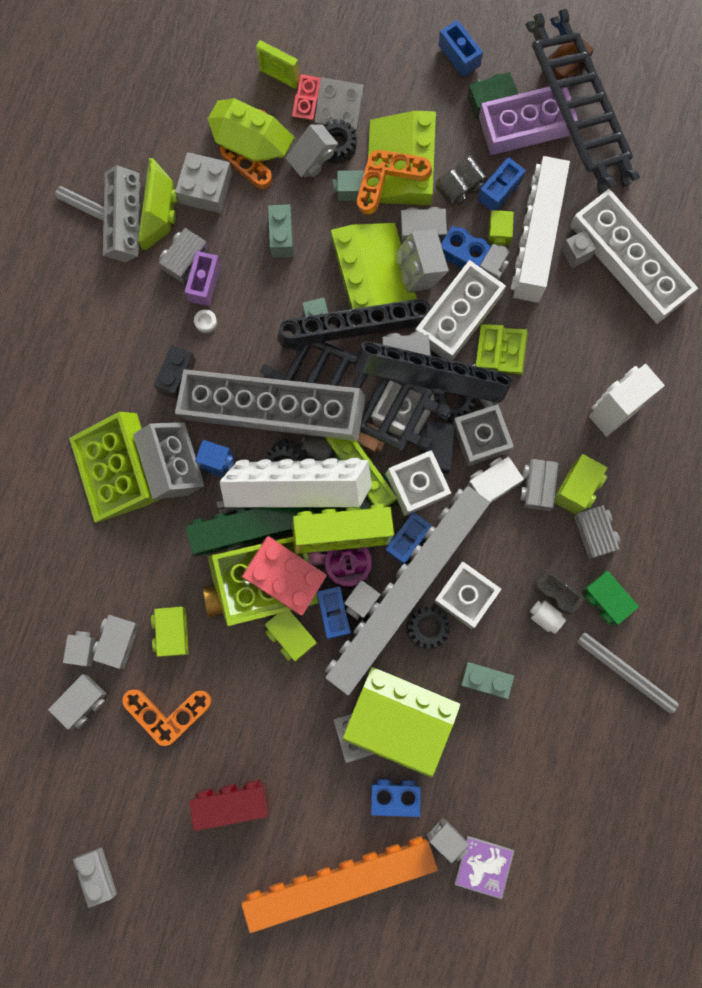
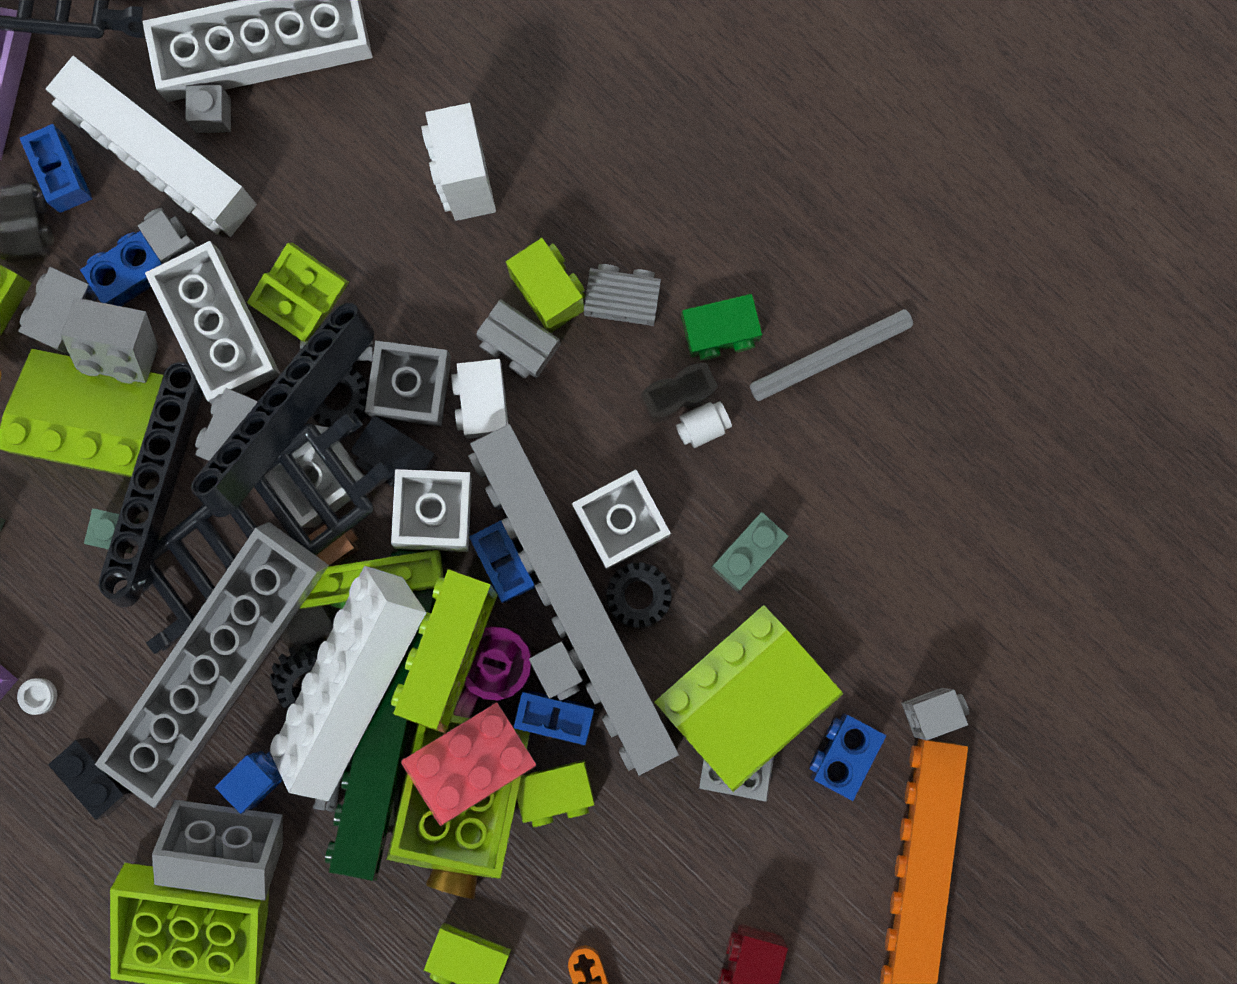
camera: 65 degrees left, 5 degrees up
tile [454,836,514,899] -> none
lime brick [488,210,514,247] -> none

